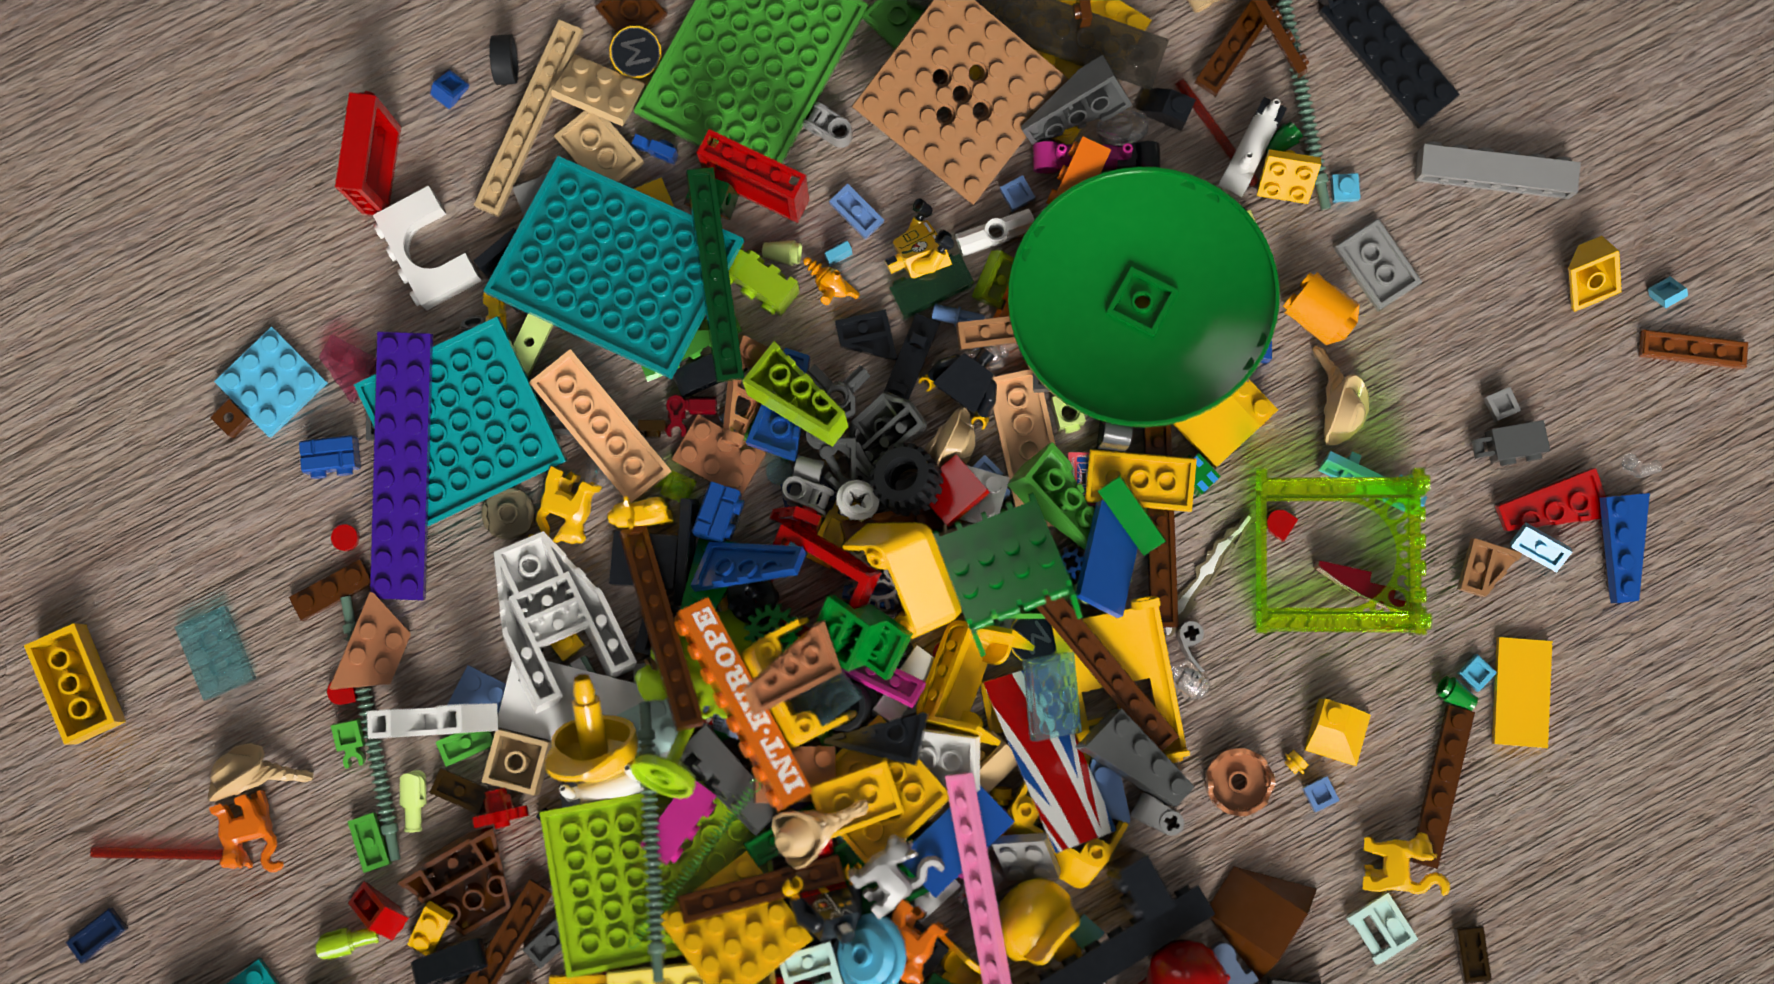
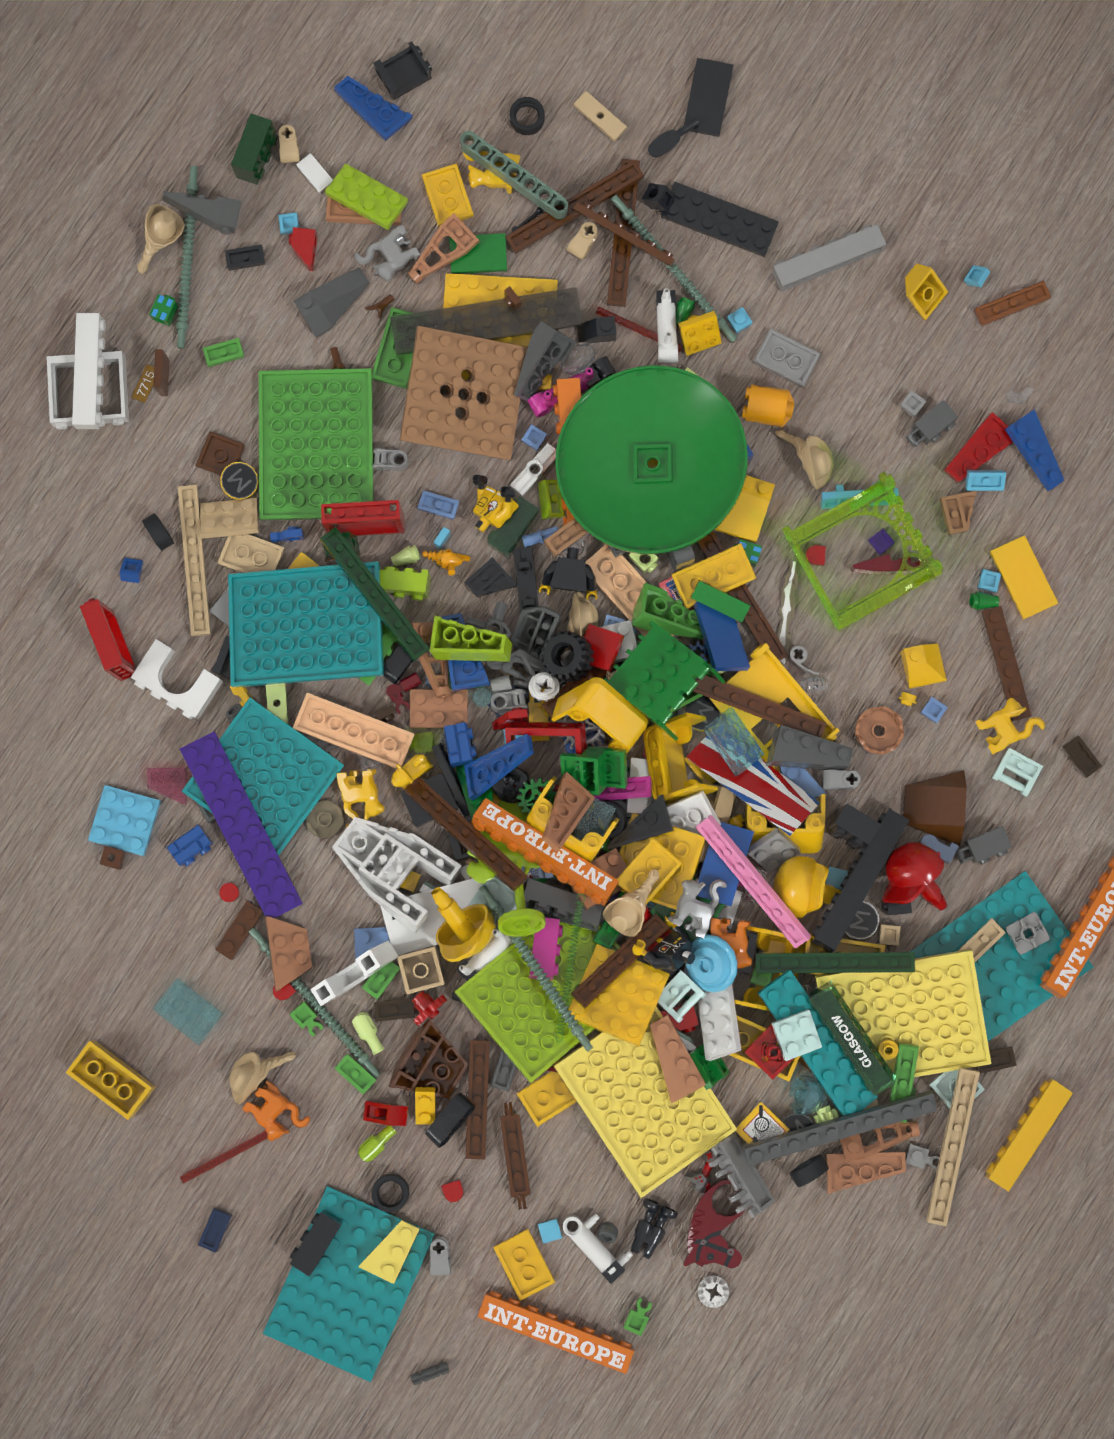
camera: 25 degrees left, 0 degrees up
none -> dark purple tile [868,528,895,556]

